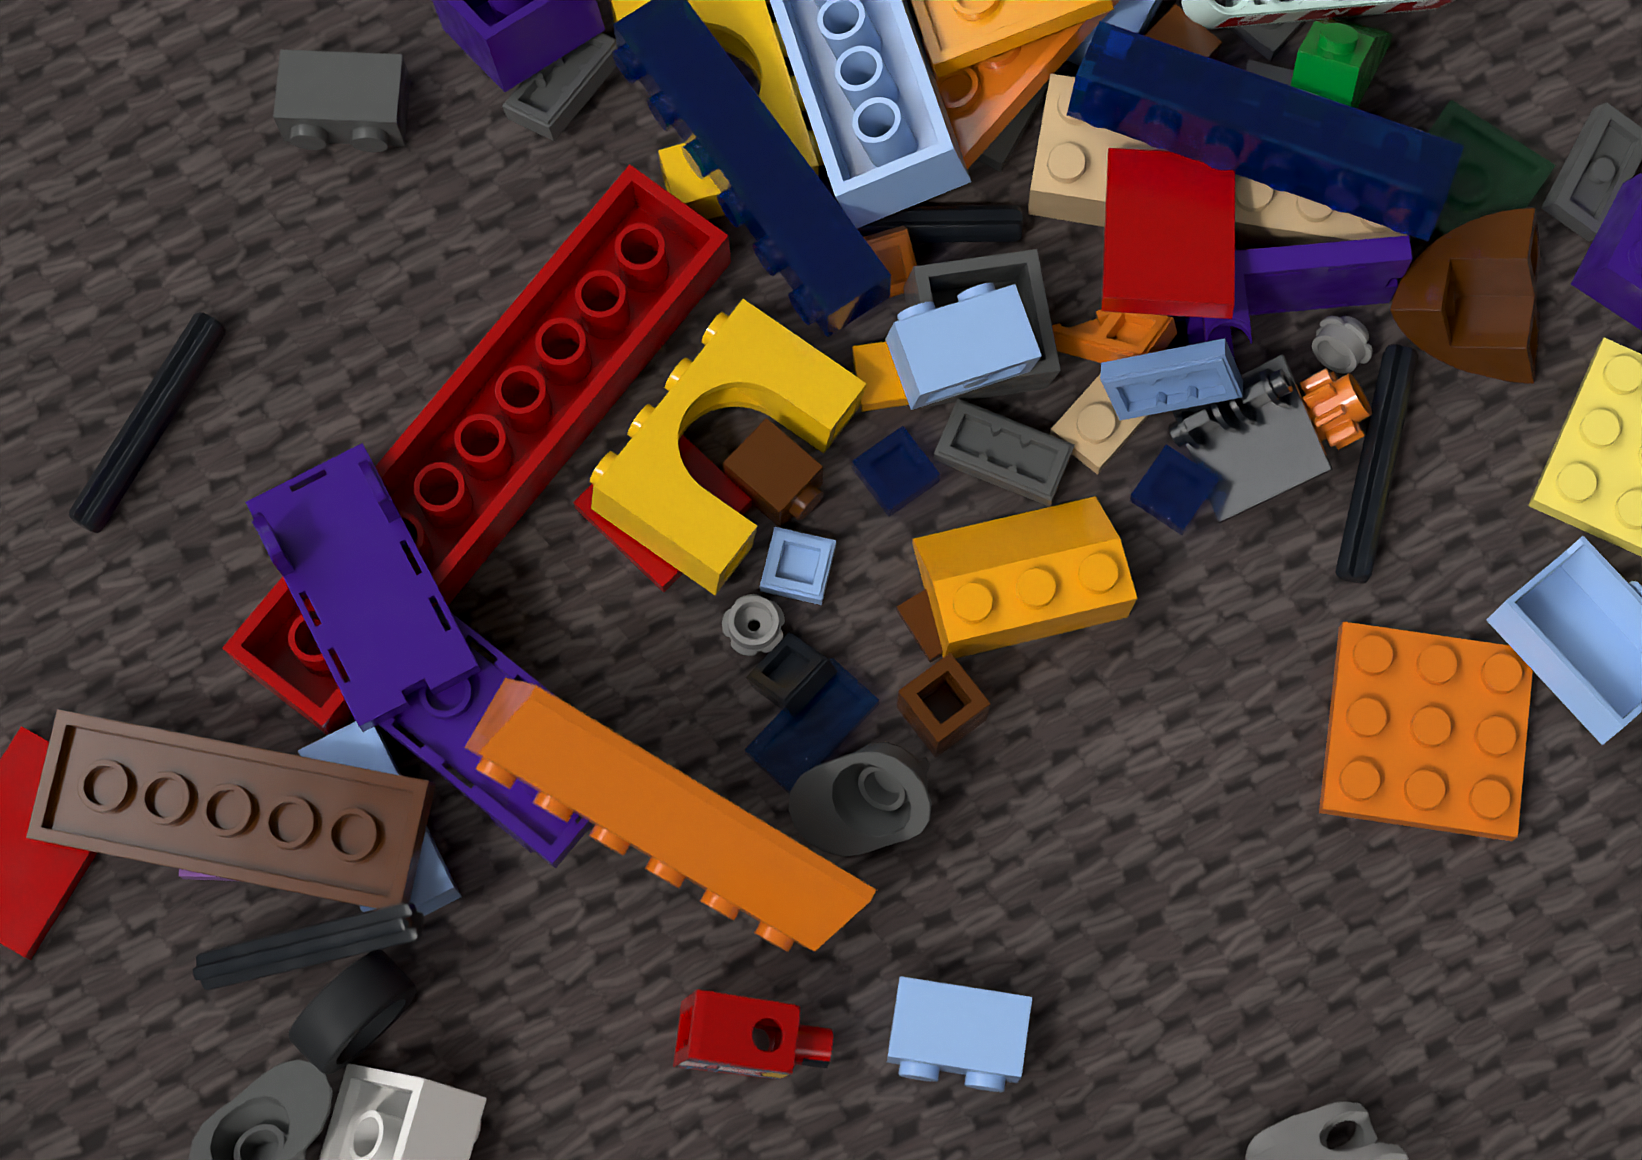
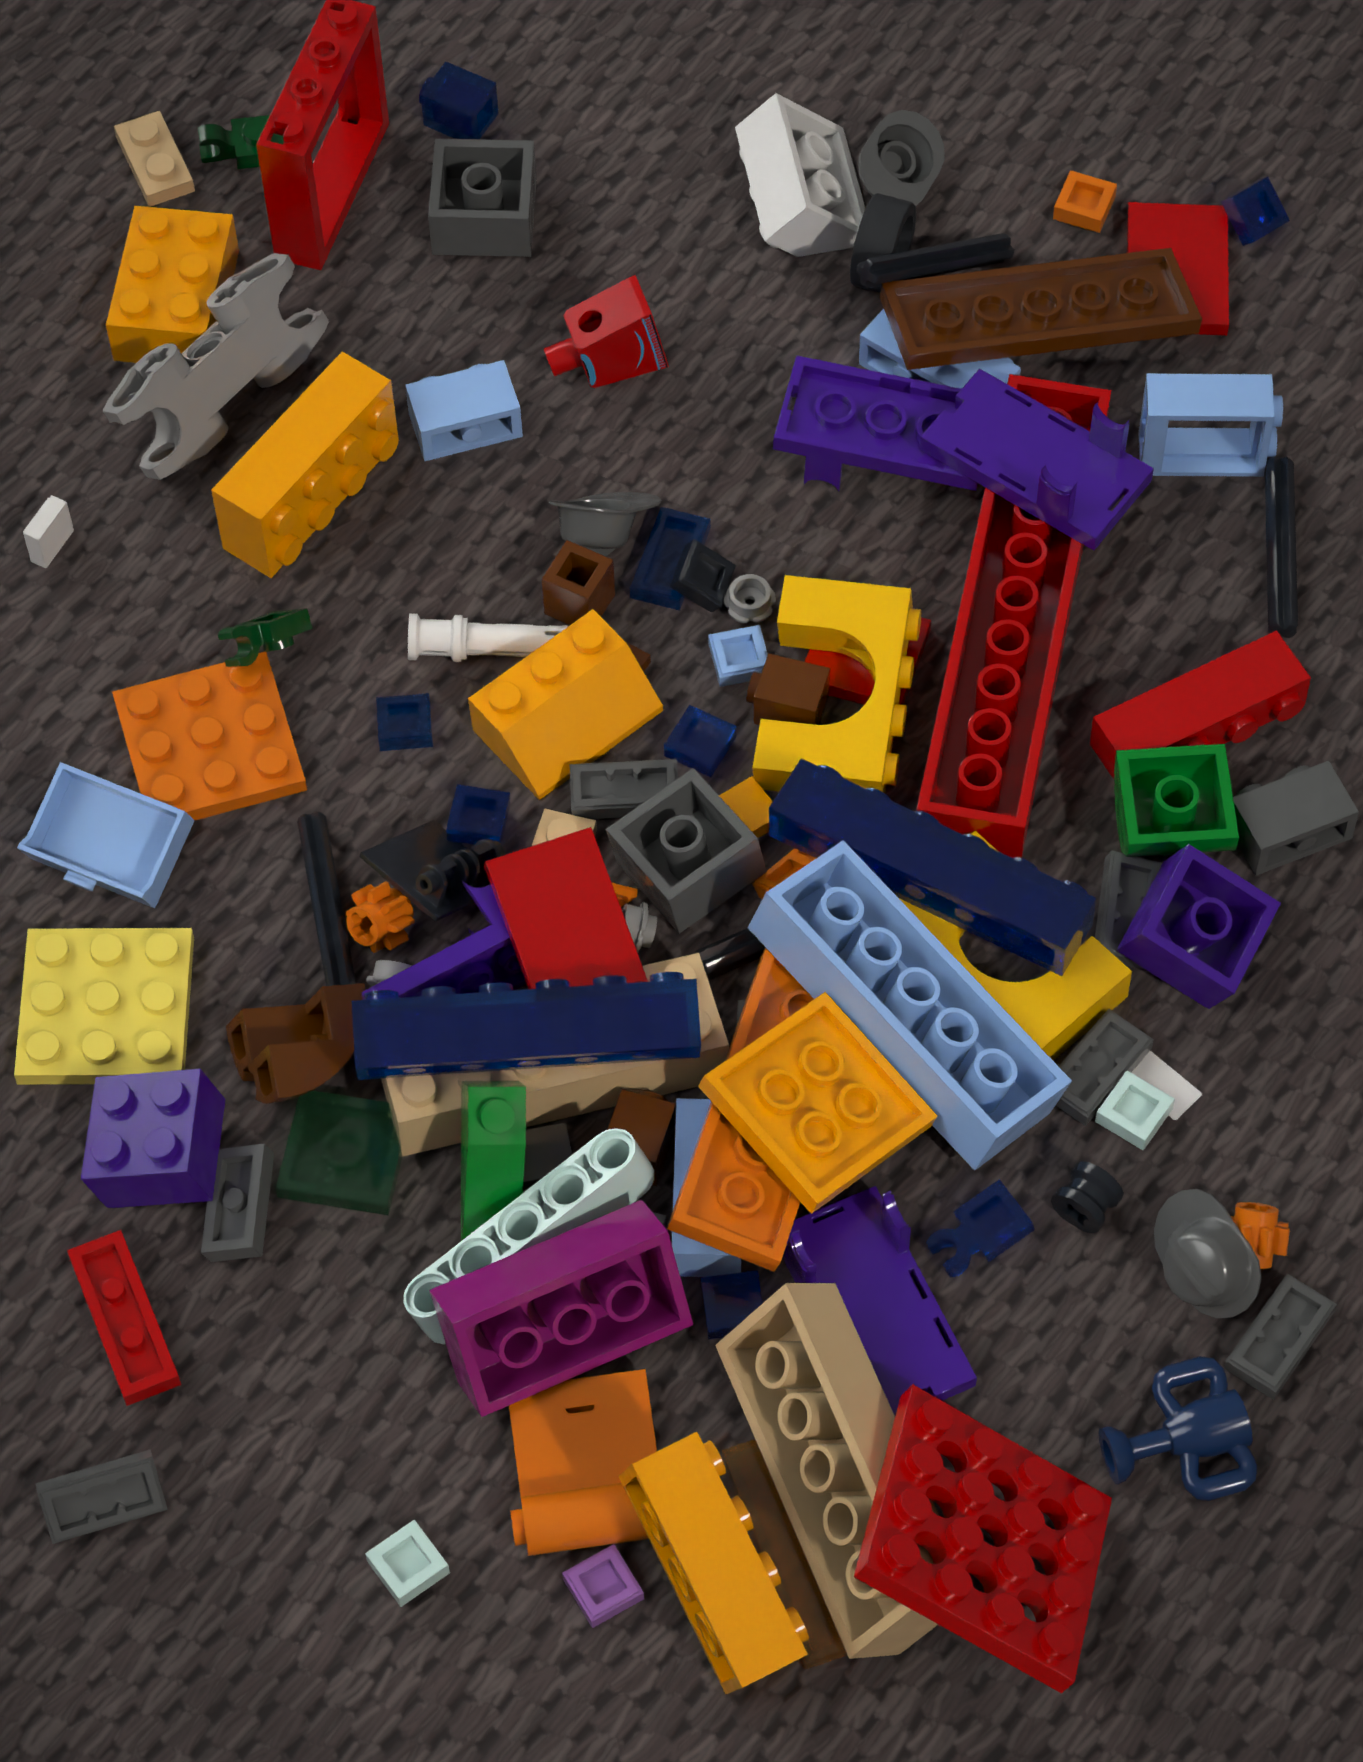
camera: 155 degrees right, 15 degrees down
orange slope [464,678,876,952] -> none
light blue brick [885,283,1042,410] -> none
medium blue plate [1100,338,1243,420] -> none
none -> white tile [23,495,74,568]
none -> light orange brick [211,351,399,578]
none -> dark green plate [218,608,313,667]
none -> clear blue tile [376,693,433,751]
none -> white pin [408,613,568,662]
none -> light grey plate [622,902,657,953]
none -> orange plate [1053,170,1117,233]
none -> red brick [1090,630,1311,779]
none -> green brick [1114,744,1239,857]
none -> light blue window [1138,373,1283,477]

